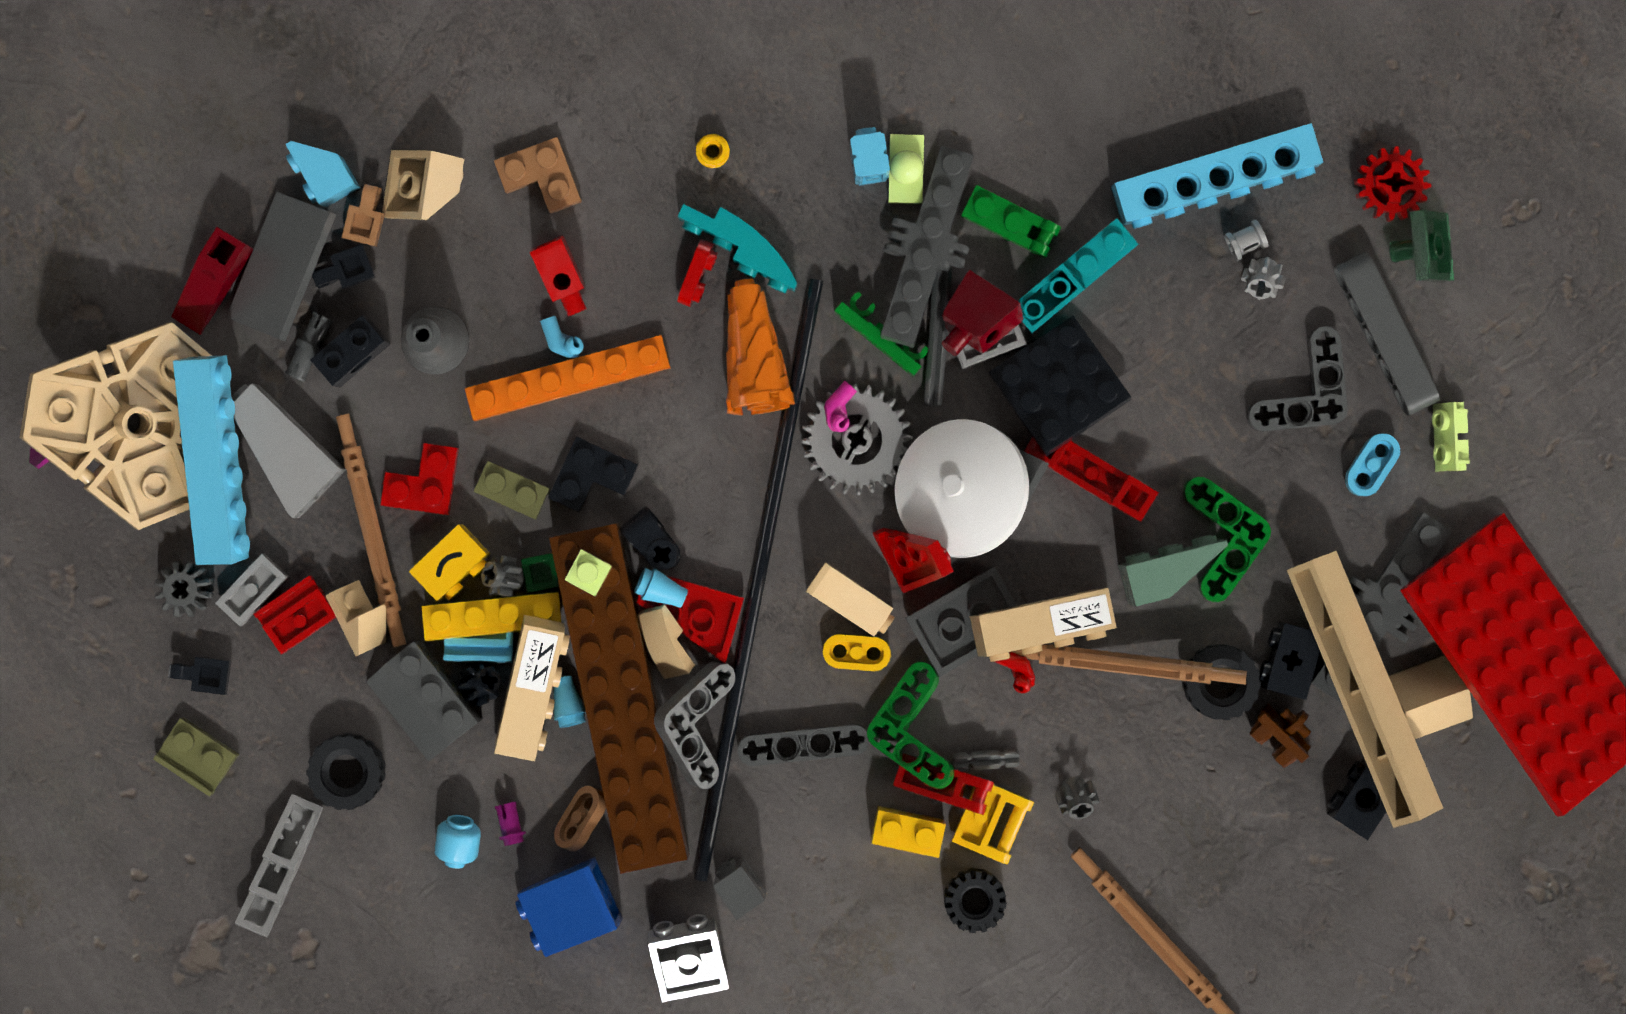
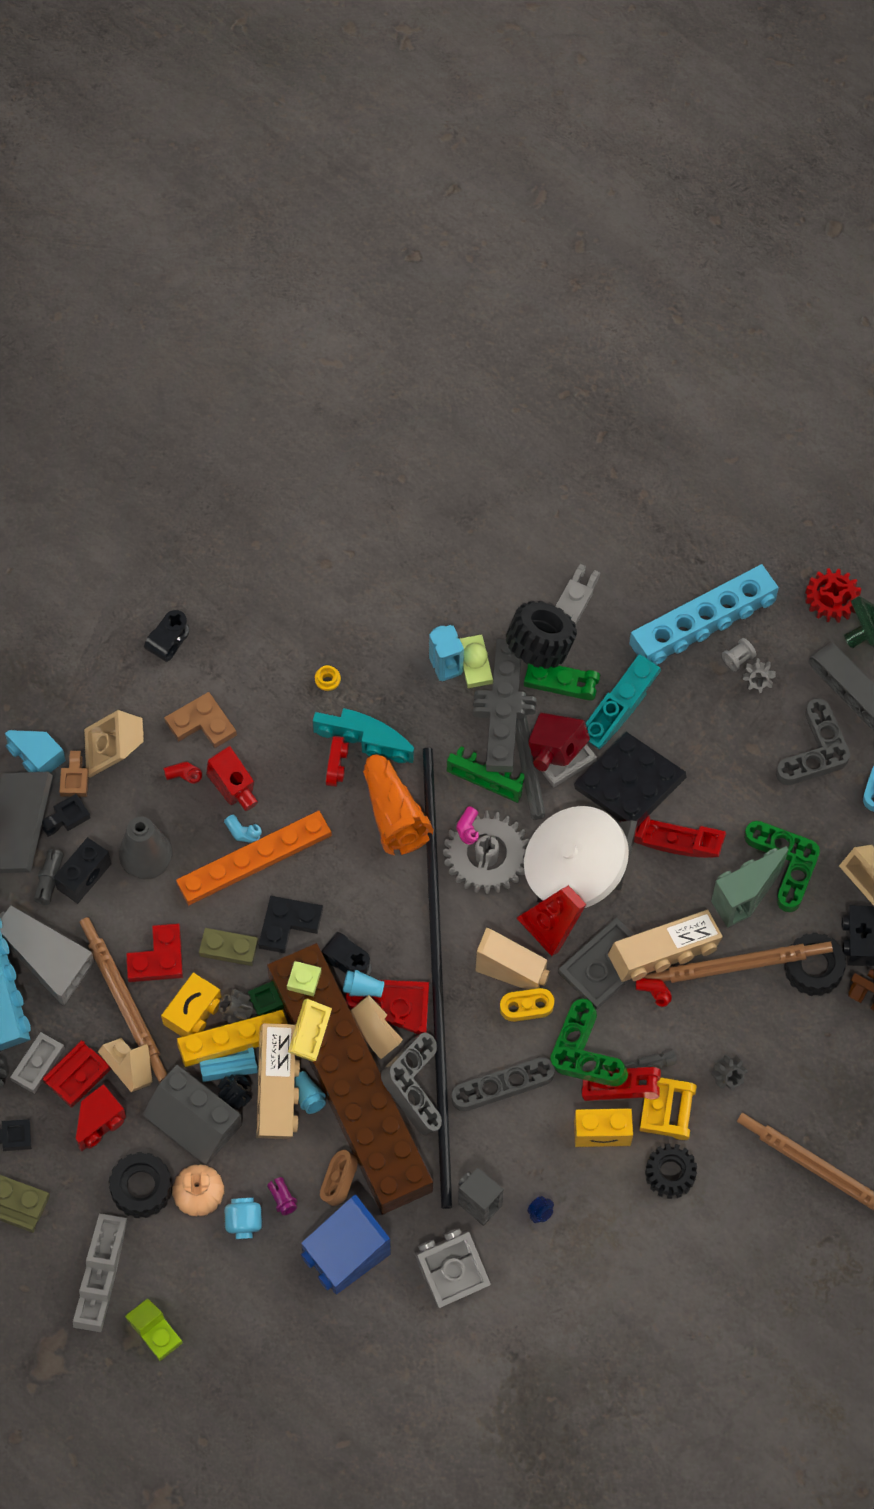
camera: 15 degrees left, 25 degrees down
none -> red slope [76,1084,126,1151]
none -> lime slope [125,1298,183,1361]
none -> black piece [144,610,189,662]
none -> red arm [163,762,202,784]
none -> light nougat hair [172,1164,224,1217]
none -> light yellow plate [288,999,332,1062]
none -> black tyre [506,601,577,669]
none -> clear blue plate [527,1196,554,1223]
none -> light grey hinge [555,564,600,624]

